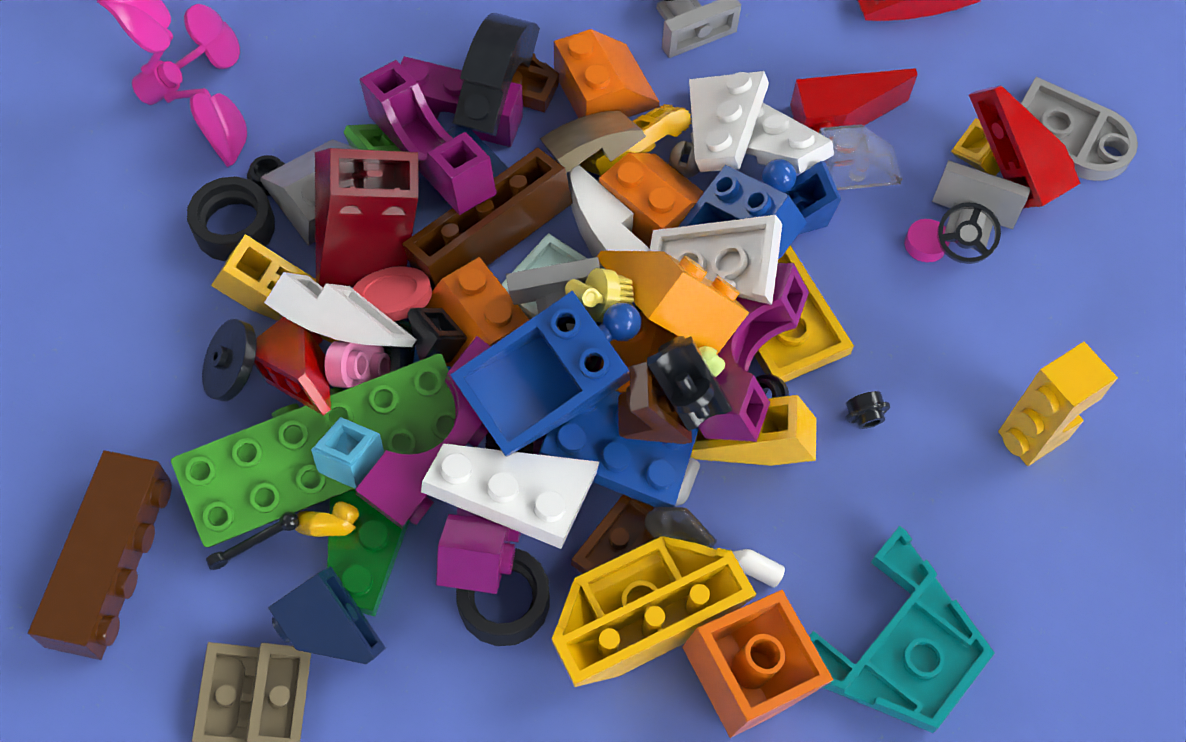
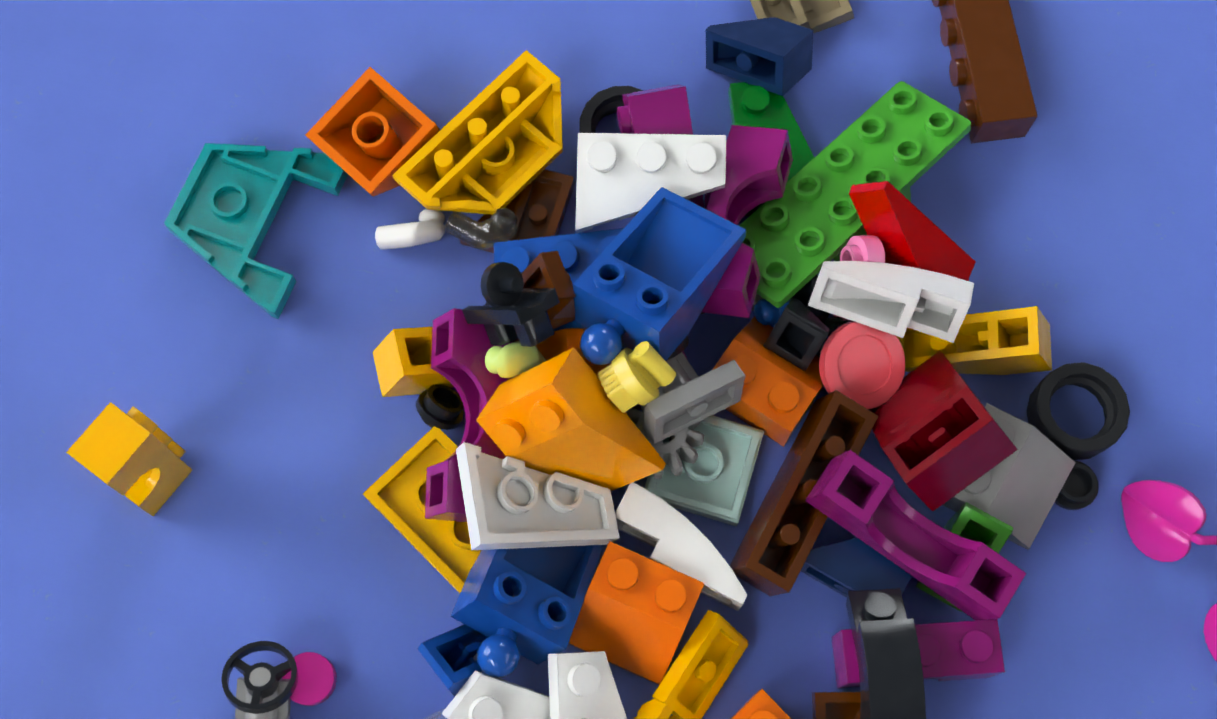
camera: 160 degrees right, 10 degrees up
black piece [202,319,257,401] -> none
black hinge [206,512,299,570] -> none
yellow arm [295,501,359,537] -> none
medium azure slope [311,417,384,489] -> none
dark tan slope [540,111,646,173] -> none
light grey hinge [669,141,700,178] -> none
black plate [846,391,890,429] -> none

